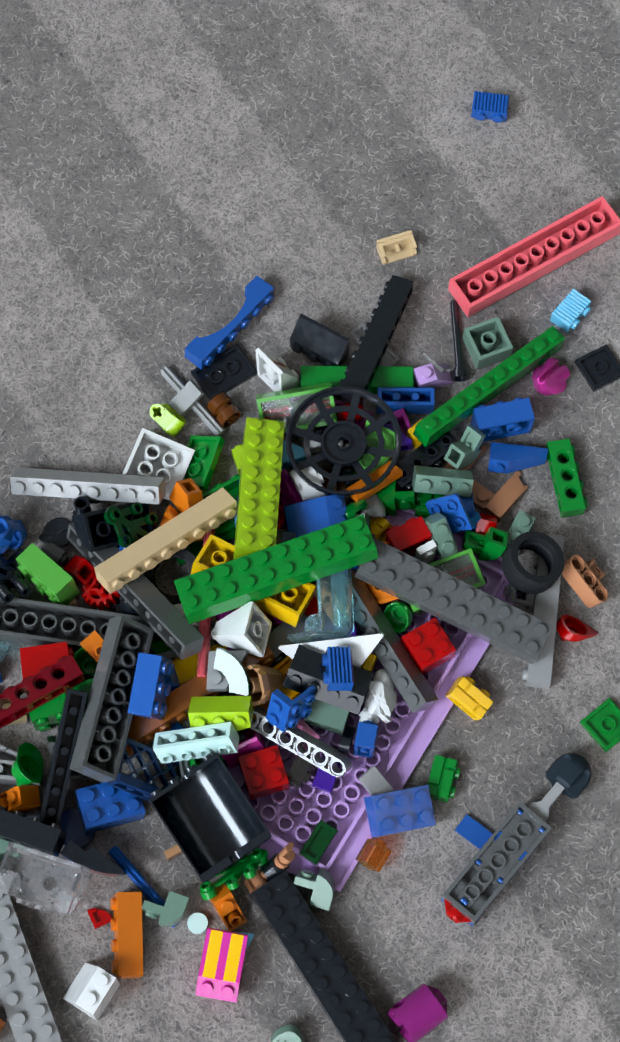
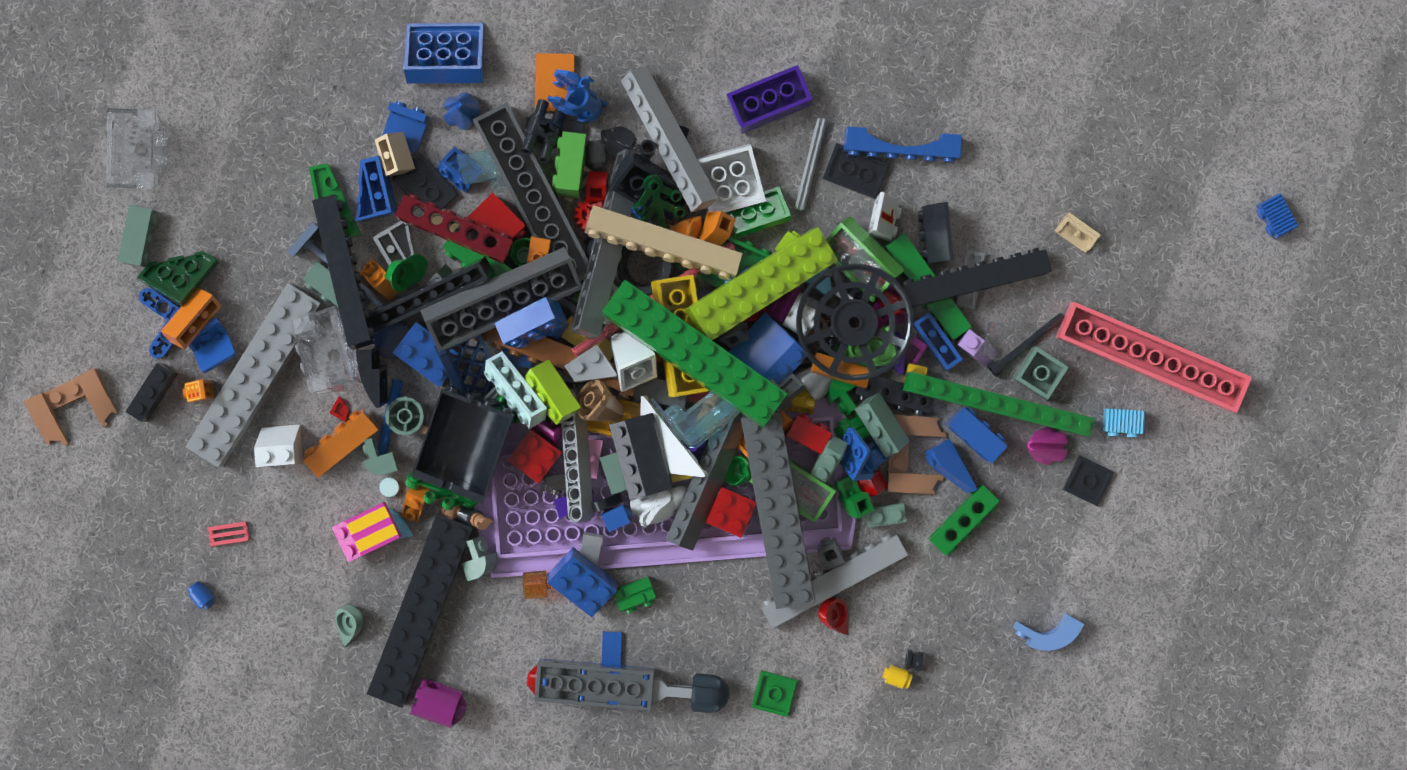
camera: 55 degrees right, 20 degrees up
lime piece [149,404,186,437] -> none
light grey tile [168,380,204,417] -> none
reddish brown wheel [207,392,242,428] -> none
tile [214,648,251,696] -> none
blue bracket [266,685,316,733] -> none
dark green tile [299,820,338,865] -> none
blue brick [322,646,354,691] -> none
green tile [345,499,368,519] -> none
white plate [414,540,437,564] -> none
sand green brick [444,425,486,470] -> none
yellow brick [445,676,493,721] -> none
black tyre [501,531,565,594] -> none
nougat piece [561,555,608,608] -> none
none -> sand green cylinder [385,397,425,435]
none -> dark purple brick [727,65,813,134]

